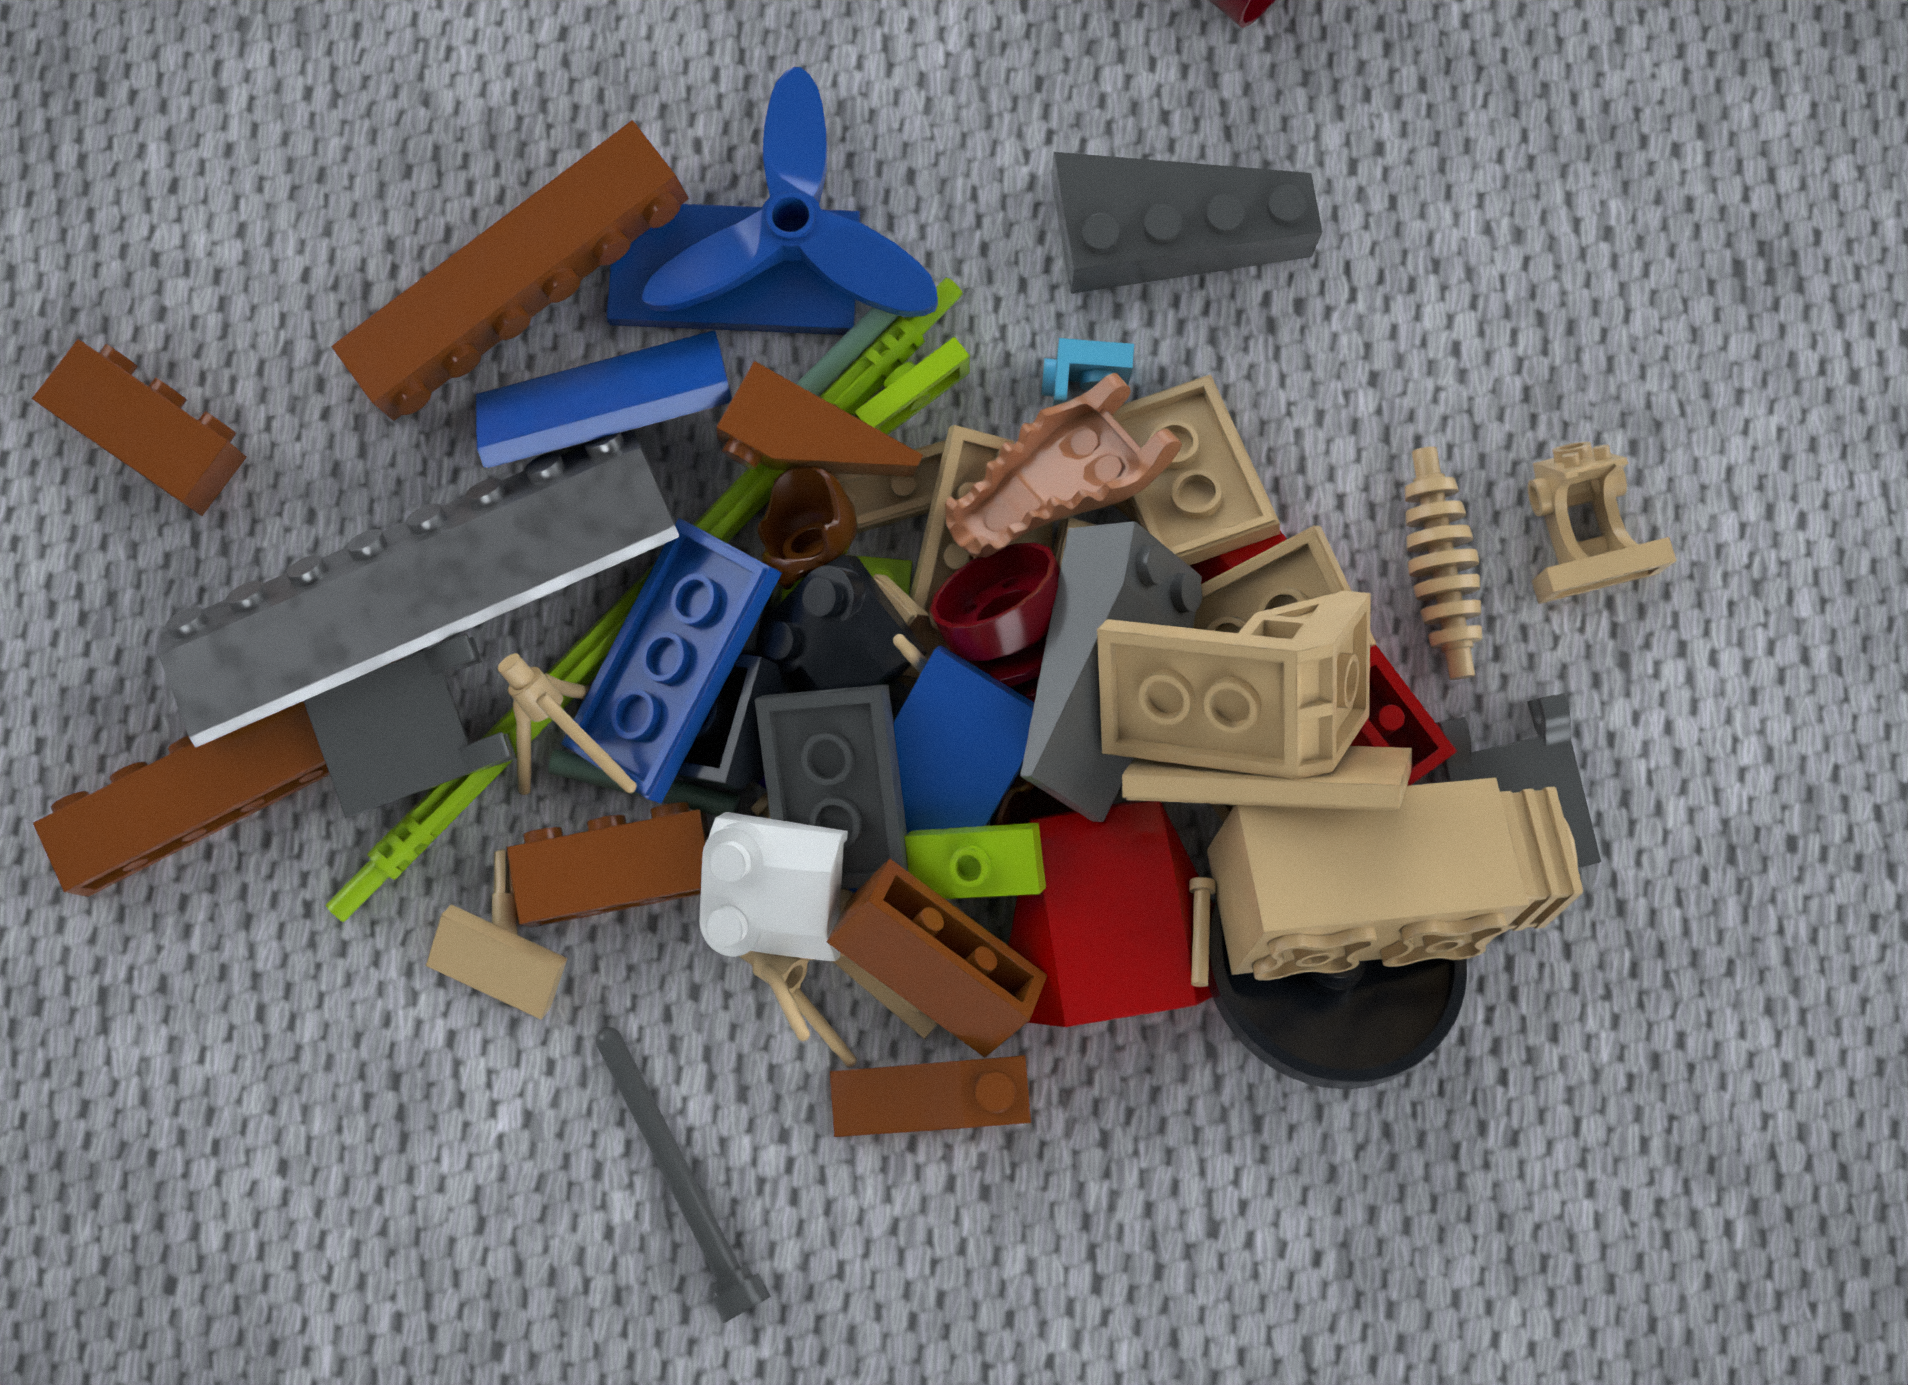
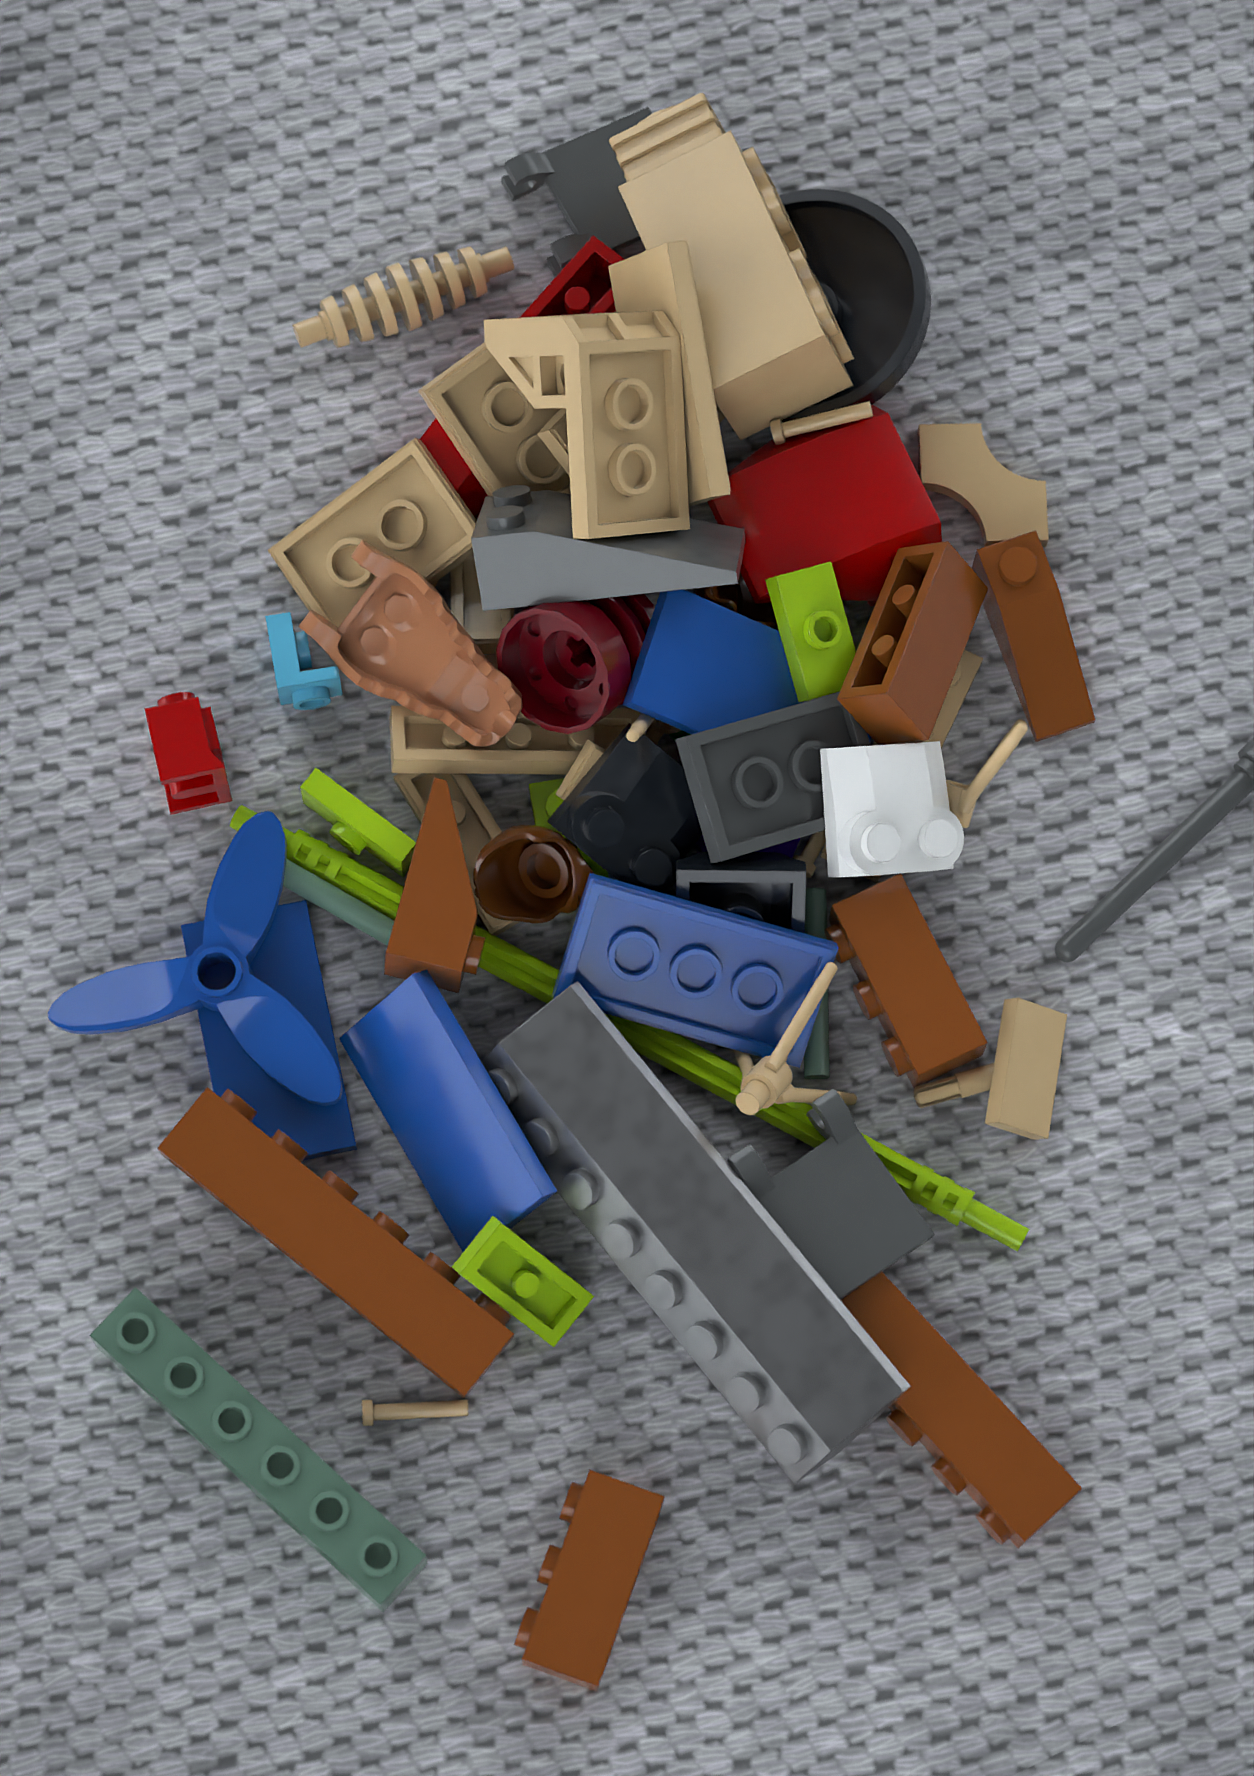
camera: 110 degrees left, 5 degrees down
dark grey wedge [1051,152,1323,294] -> none
tan tile [1528,442,1677,604] -> none
none -> sand green brick [90,1287,428,1612]
none -> red window [145,692,232,815]
none -> tan piece [362,1399,468,1426]
none -> lime plate [452,1216,594,1347]
none -> tan tile [917,423,1049,547]

